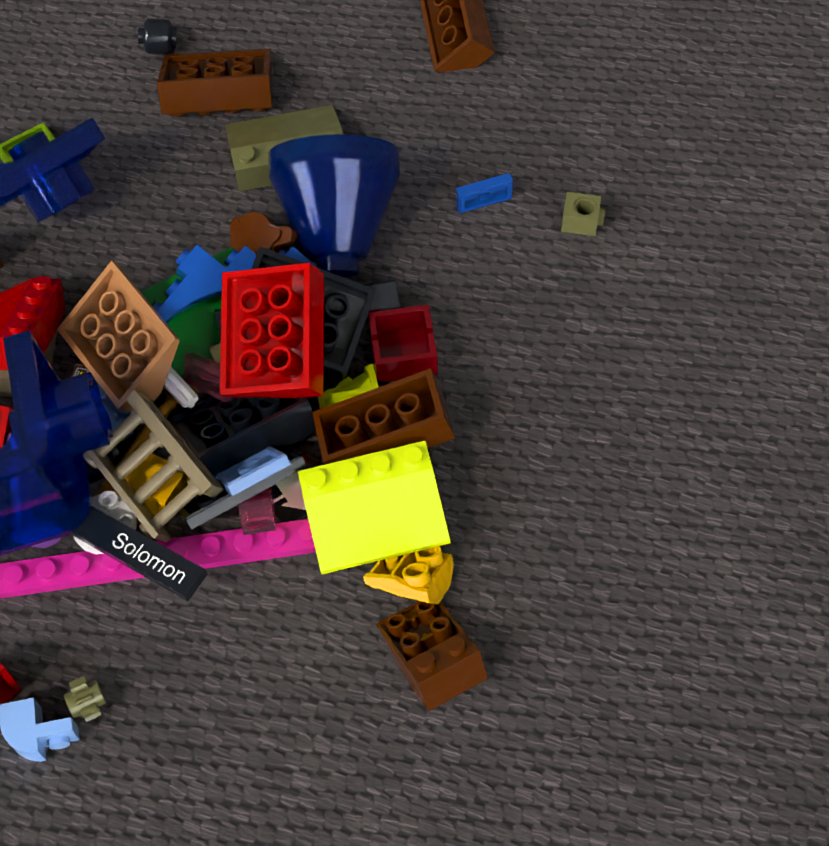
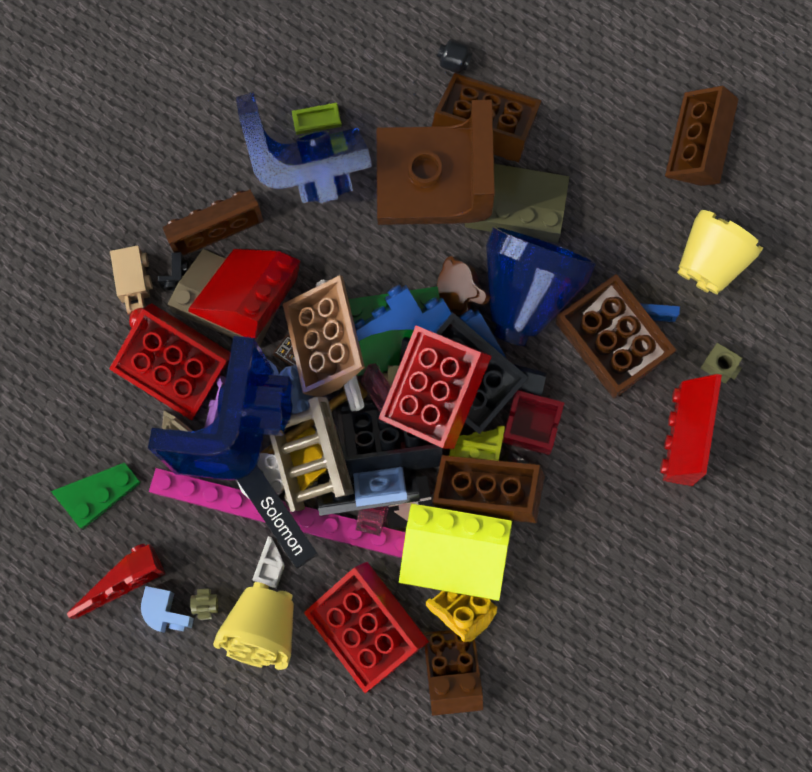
camera: 25 degrees right, 15 degrees up
none -> light yellow cone [213,582,294,670]
none -> white tile [252,536,285,589]
none -> red slope [304,562,429,693]
none -> reddish brown piece [377,100,495,225]
none -> reddish brown slope [555,274,676,399]
none -> red slope [660,374,722,486]
none -> light yellow cone [677,210,763,294]

